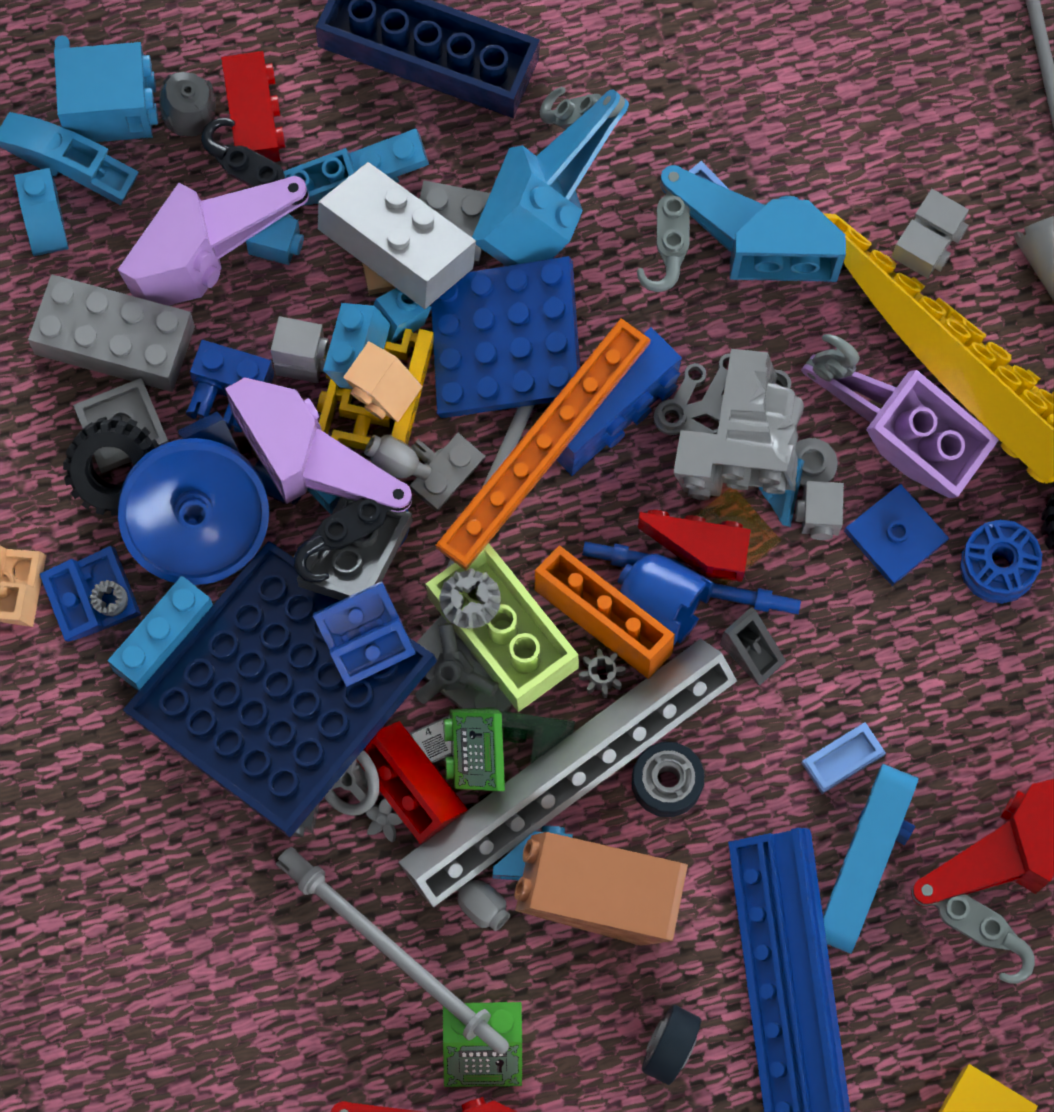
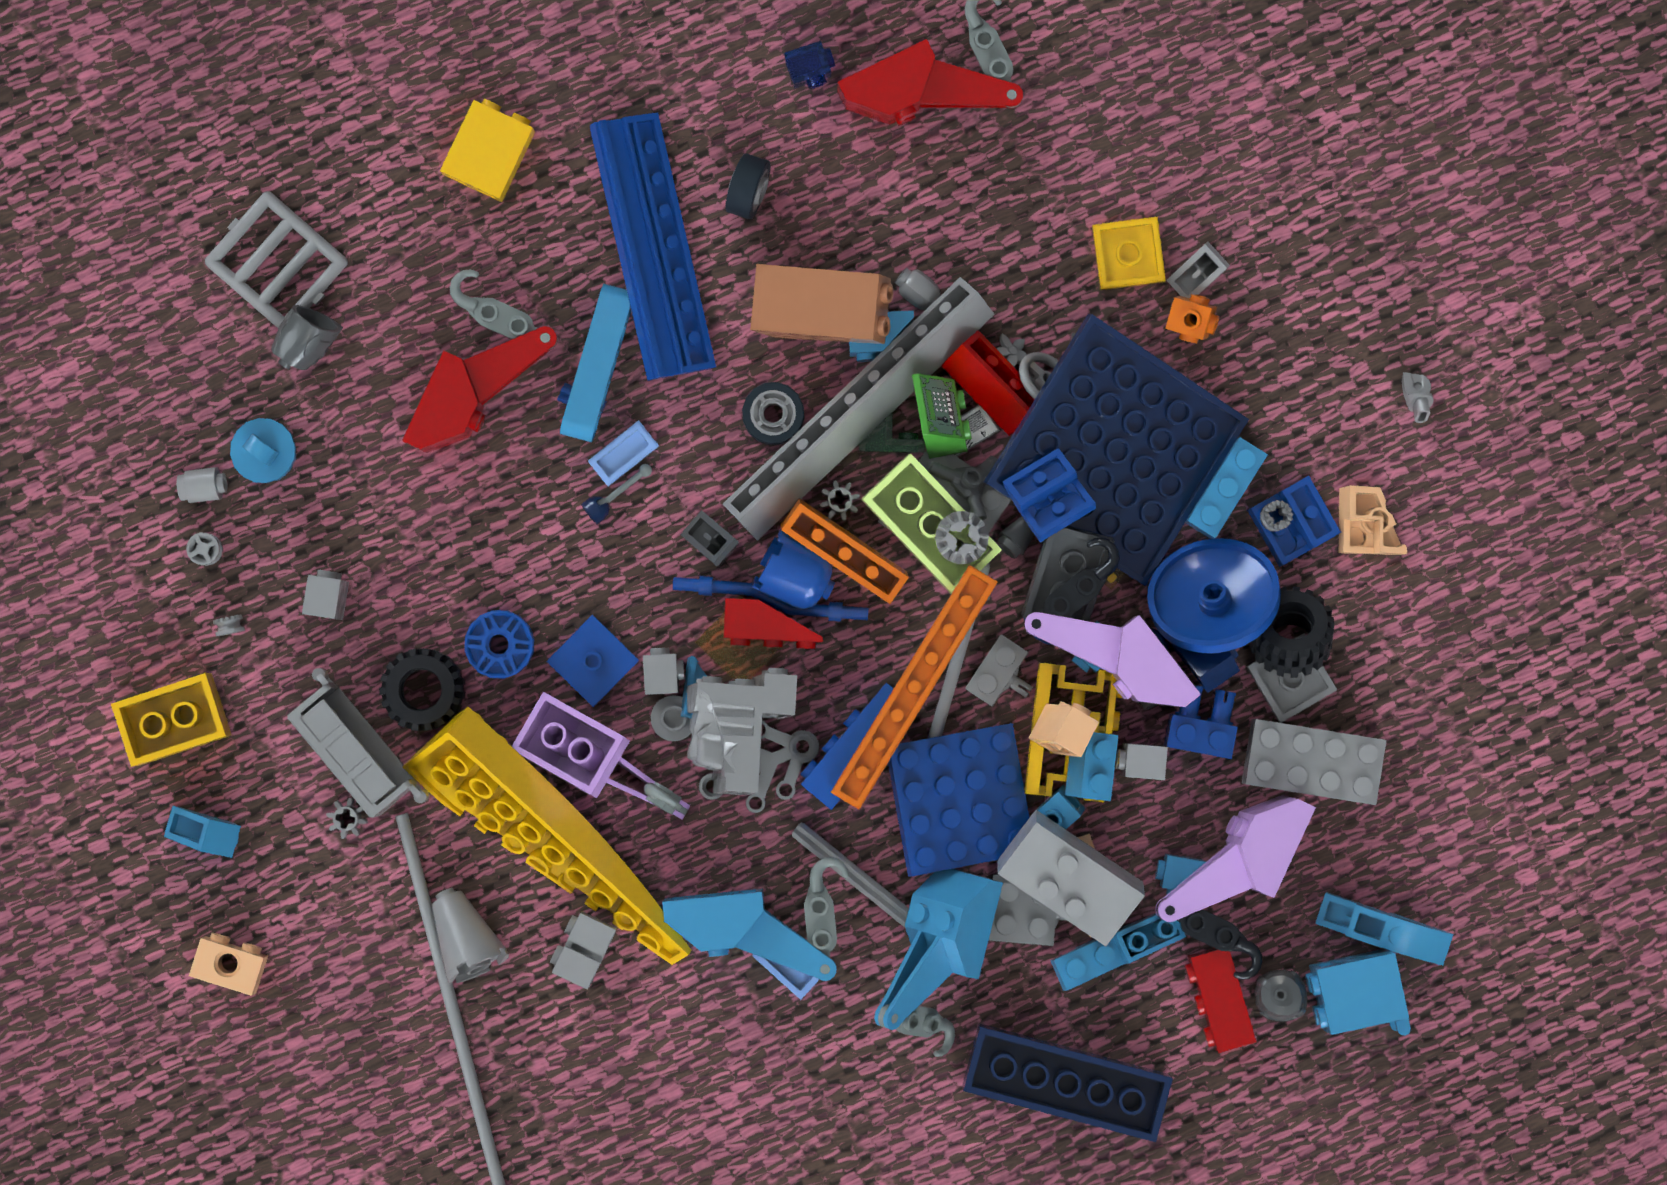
camera: 175 degrees right, 15 degrees up
dark azure slope [14,168,69,256] -> none
light grey bar [276,847,509,1054] -> none
light grey plant [364,435,431,481] -> none
slope [443,1002,522,1087] -> none
none -> hinge [581,464,652,525]
none -> light grey axle [792,822,909,927]
none -> dark grey cone [996,516,1034,559]
none -> yellow tile [1092,216,1166,290]
none -> orange brick [1165,294,1219,344]
none -> light grey slope [1167,242,1230,298]

